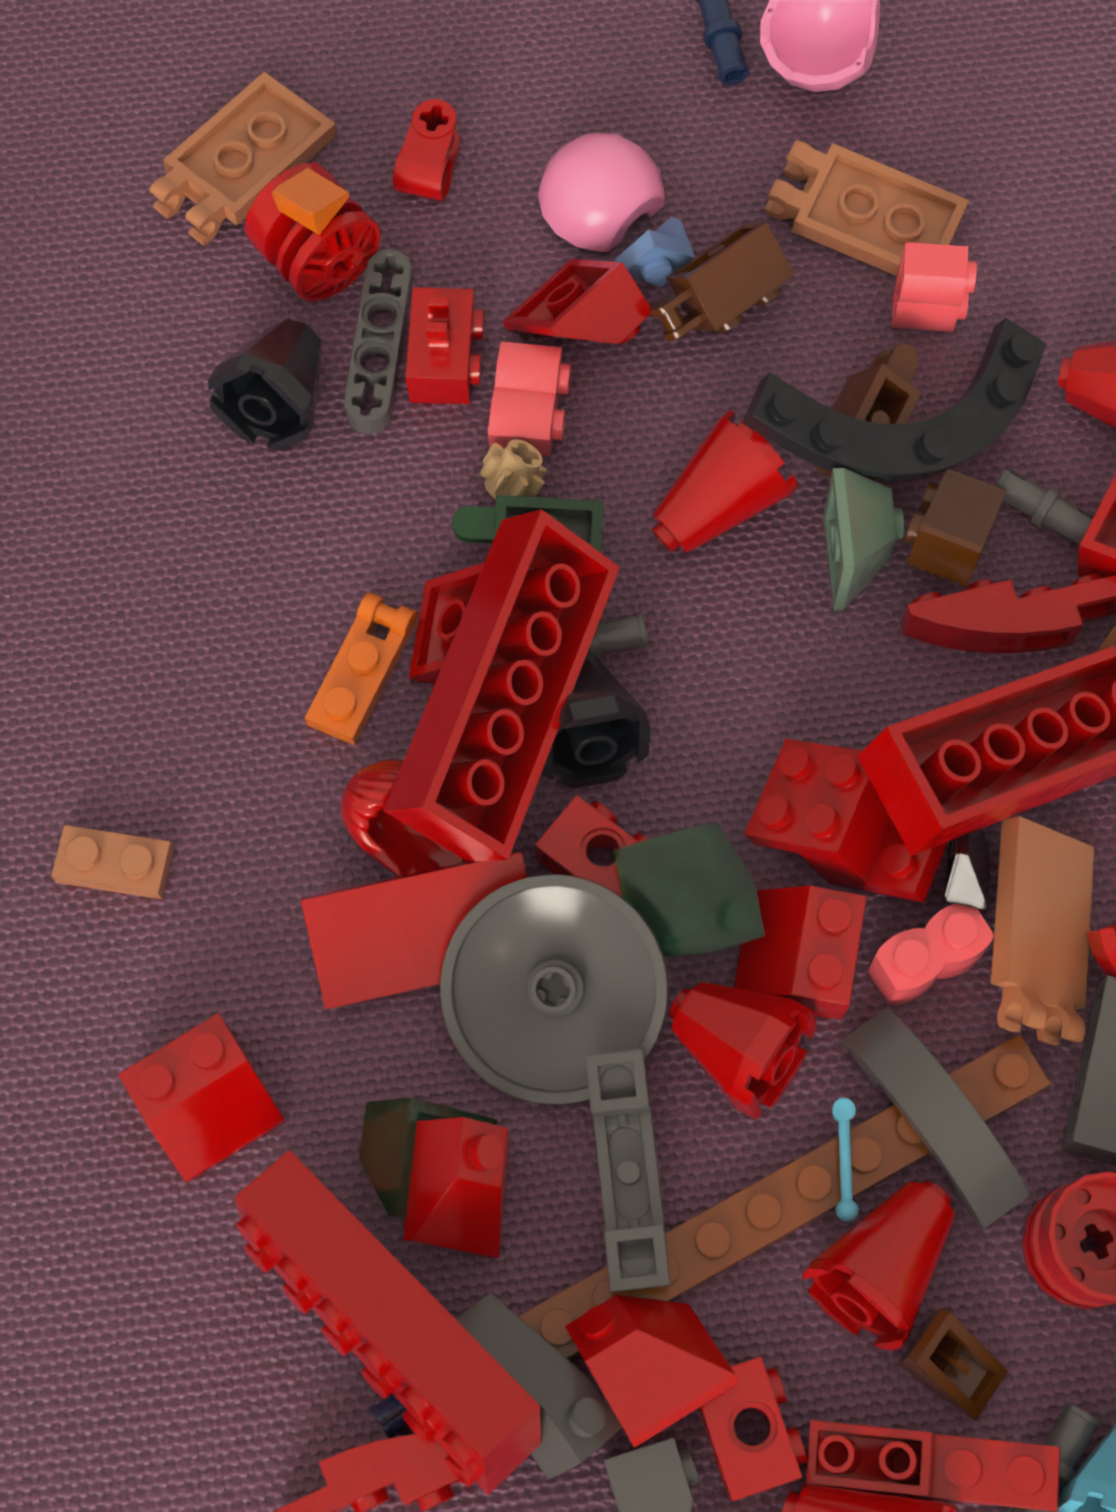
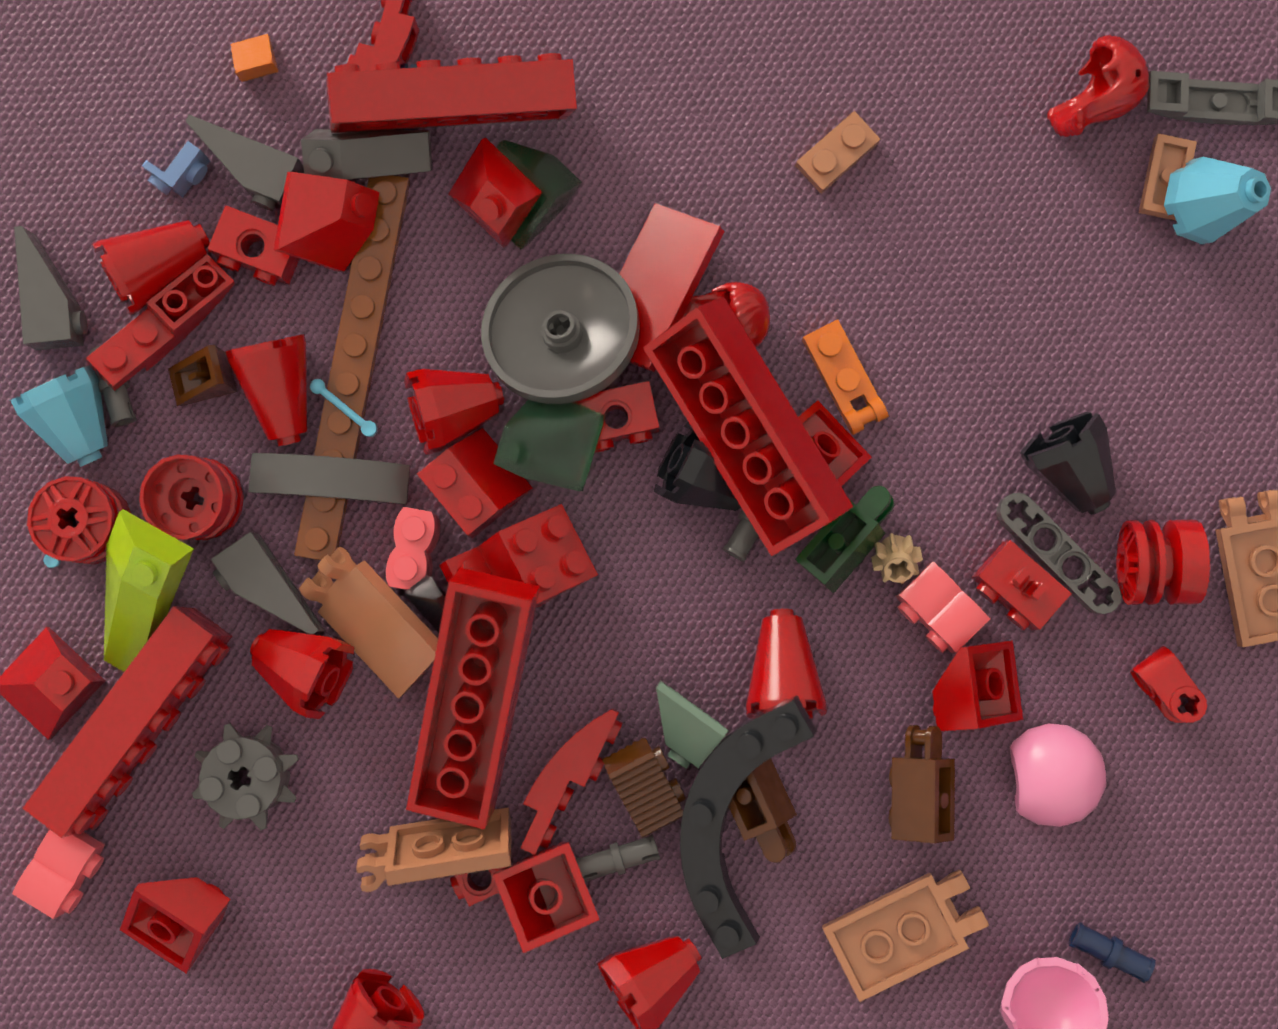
camera: 130 degrees right, 15 degrees up
red slope [118,1013,286,1183] -> none
orange slope [272,168,350,235] -> none
dark grey slope [585,1049,671,1293] -> none
medium blue bracket [615,217,695,287] -> none
coral brick [891,242,977,332] -> none

